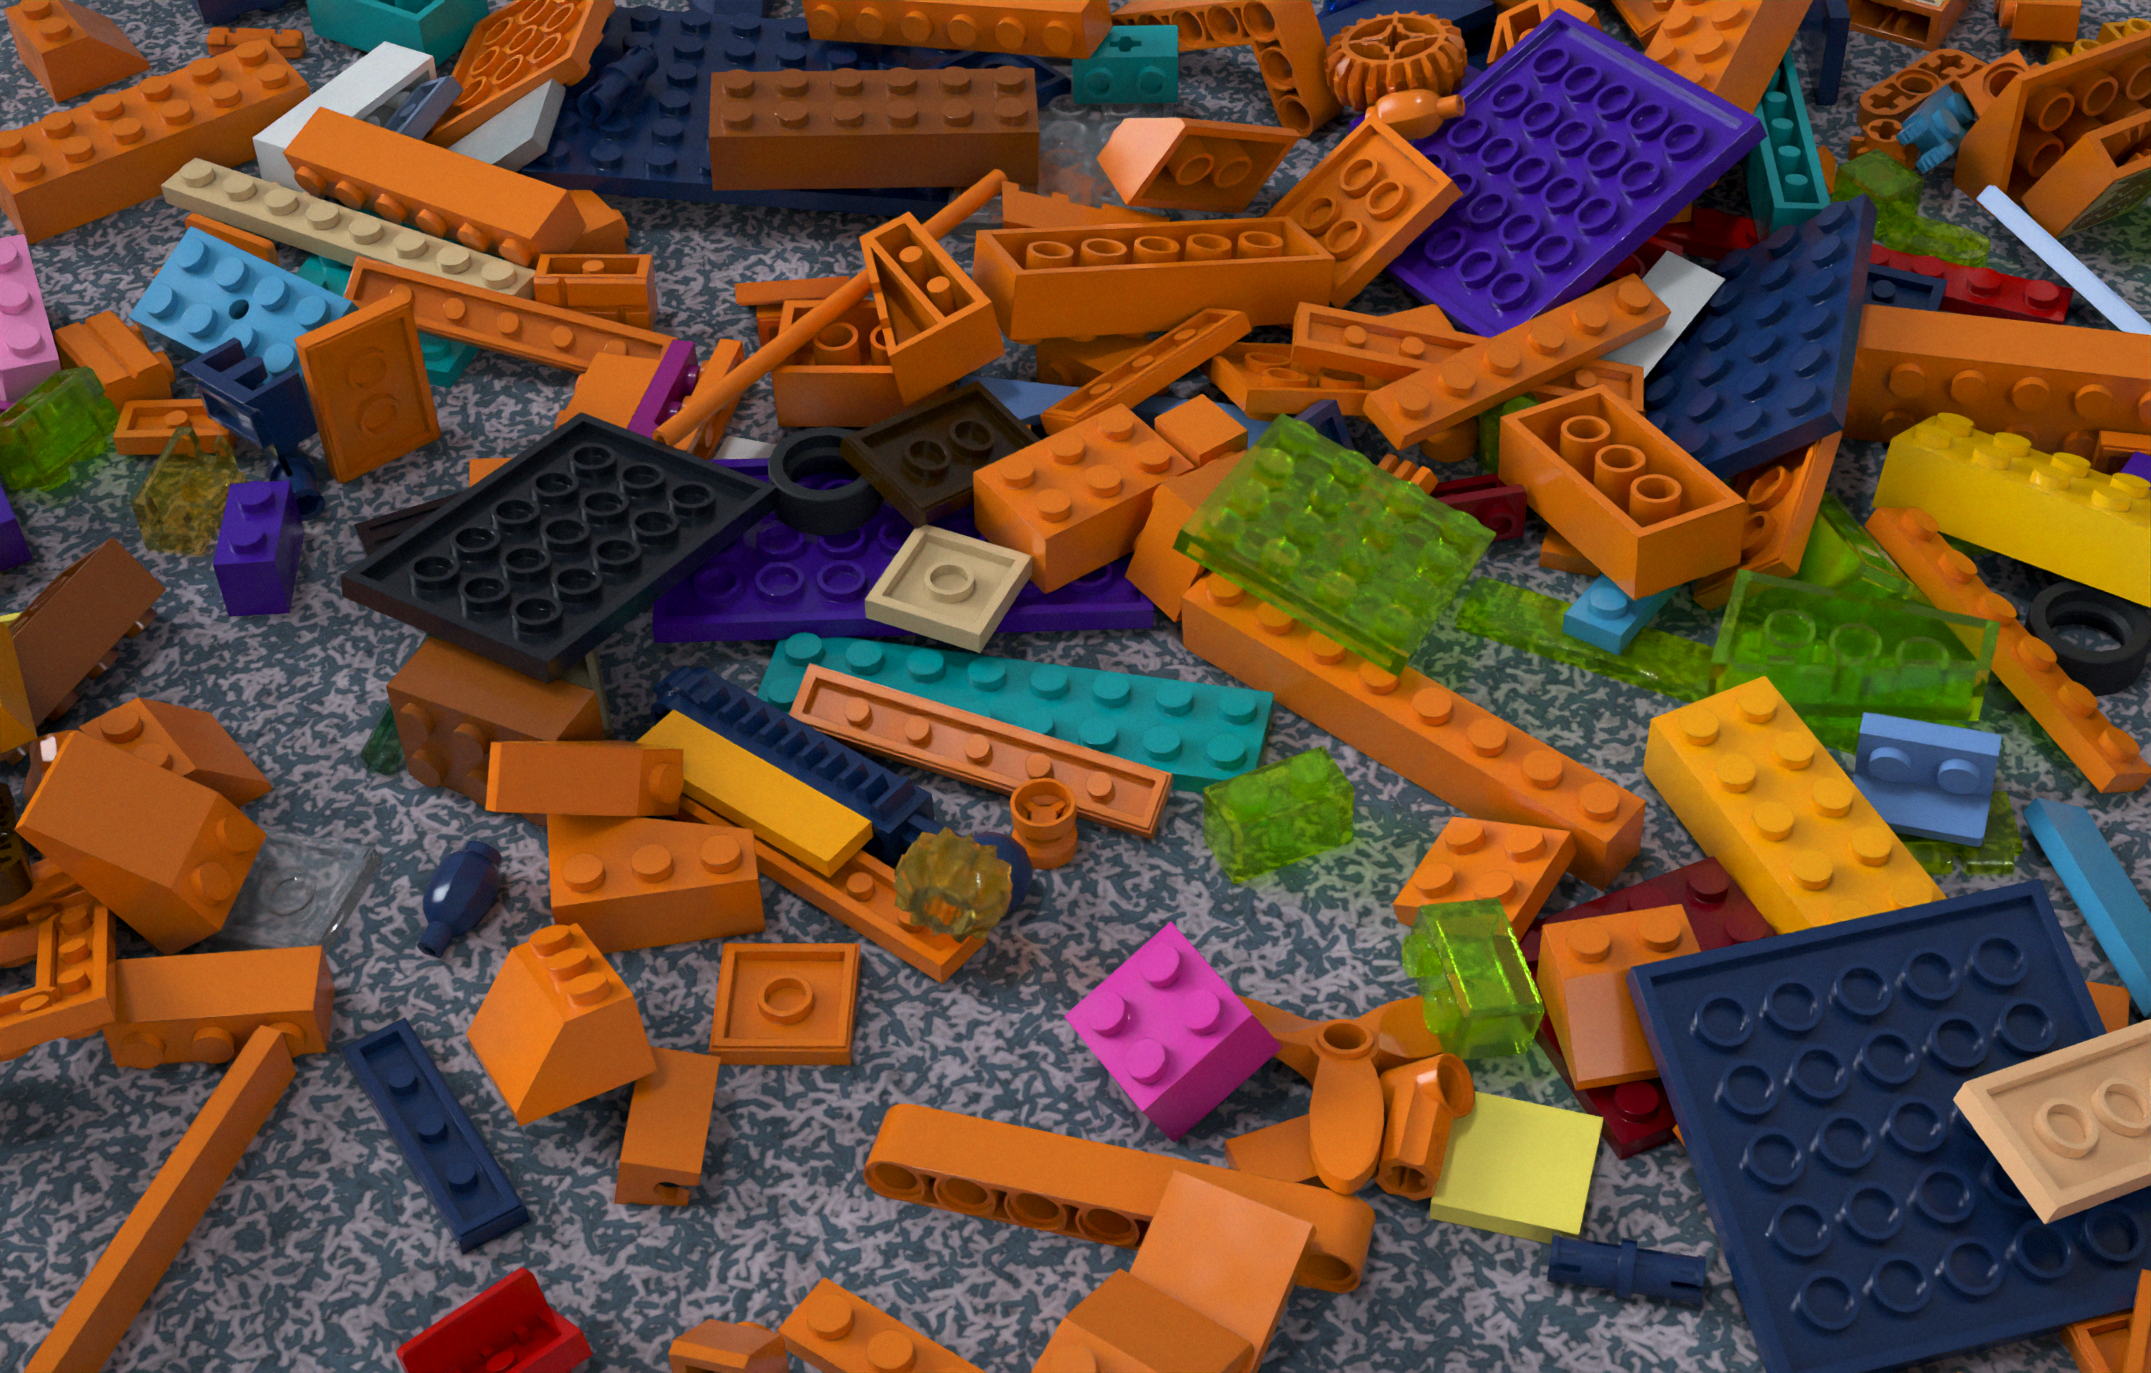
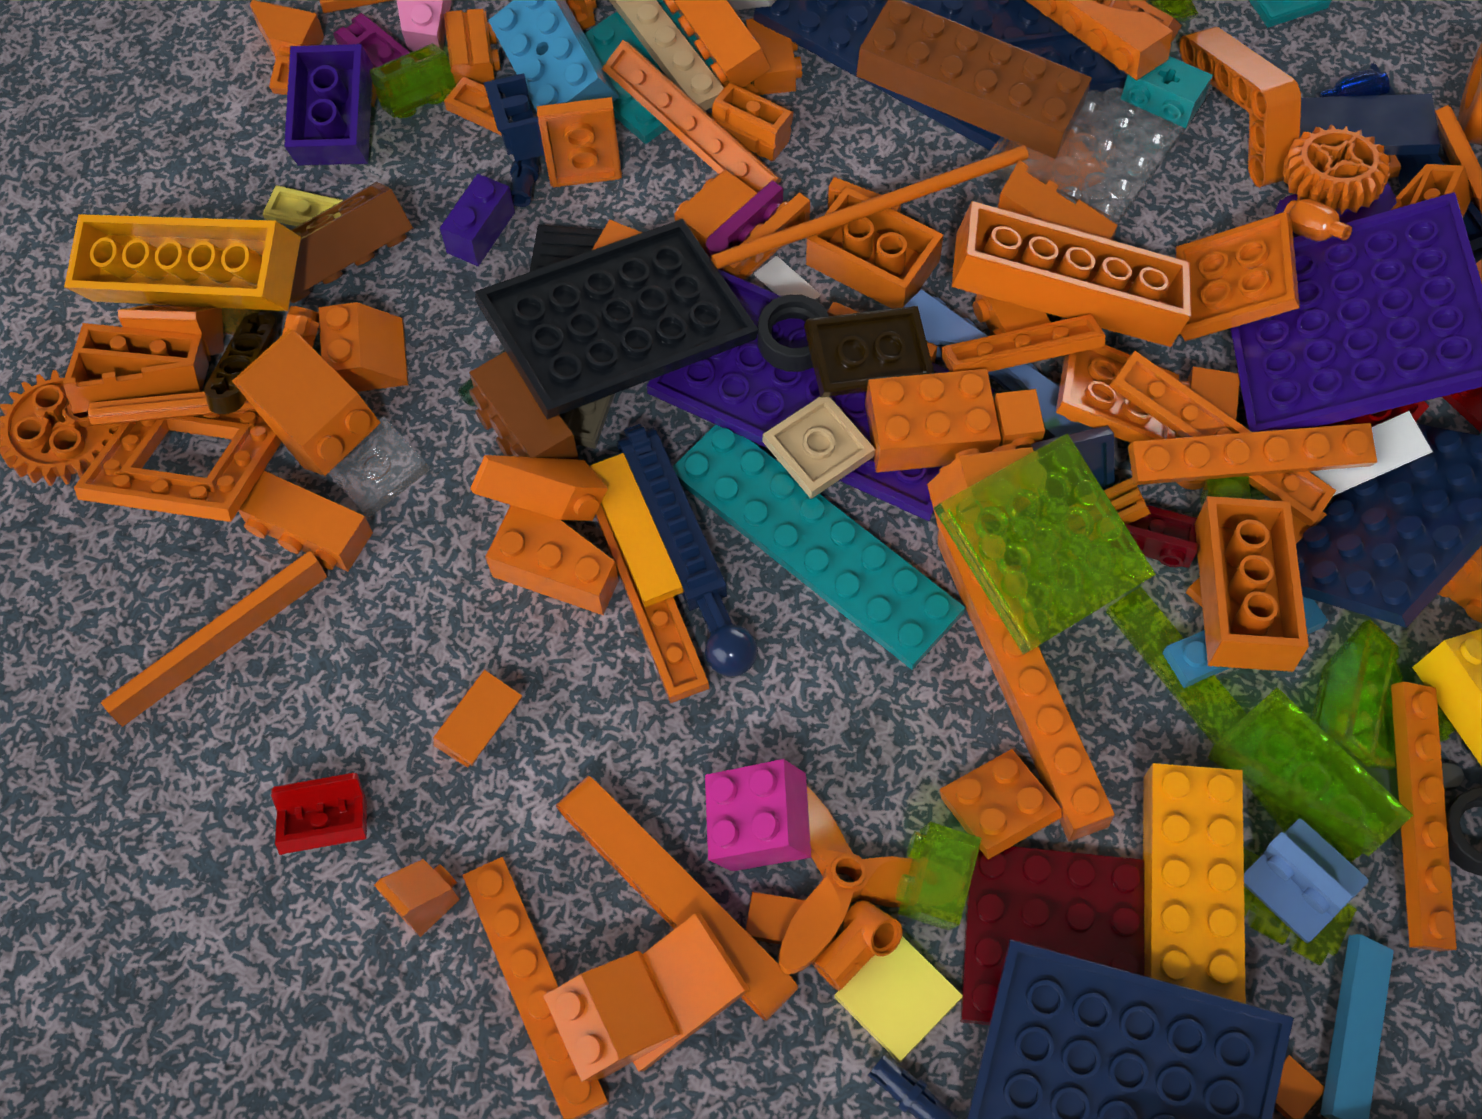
camera: 30 degrees right, 20 degrees up
clear yellow hinge [131,426,246,556] -> none
dark blue tile [341,1017,529,1255] -> none
dark blue plant [417,841,503,958] -> none
orange slope [466,923,657,1127] -> none
orange tile [708,943,862,1065] -> none
orange tile [734,276,853,306] -> none
orange tile [789,663,1174,840] -> none
orange wedge [859,212,1006,408] -> none
clear yellow gear [892,827,1013,944] -> none
orange wheel [1009,778,1078,870] -> none
orange slope [1096,118,1301,214] -> none
clear neon green brick [1203,745,1355,885] -> none
orange slope [1536,904,1701,1090] -> none
orange tile [1692,431,1843,611] -> none

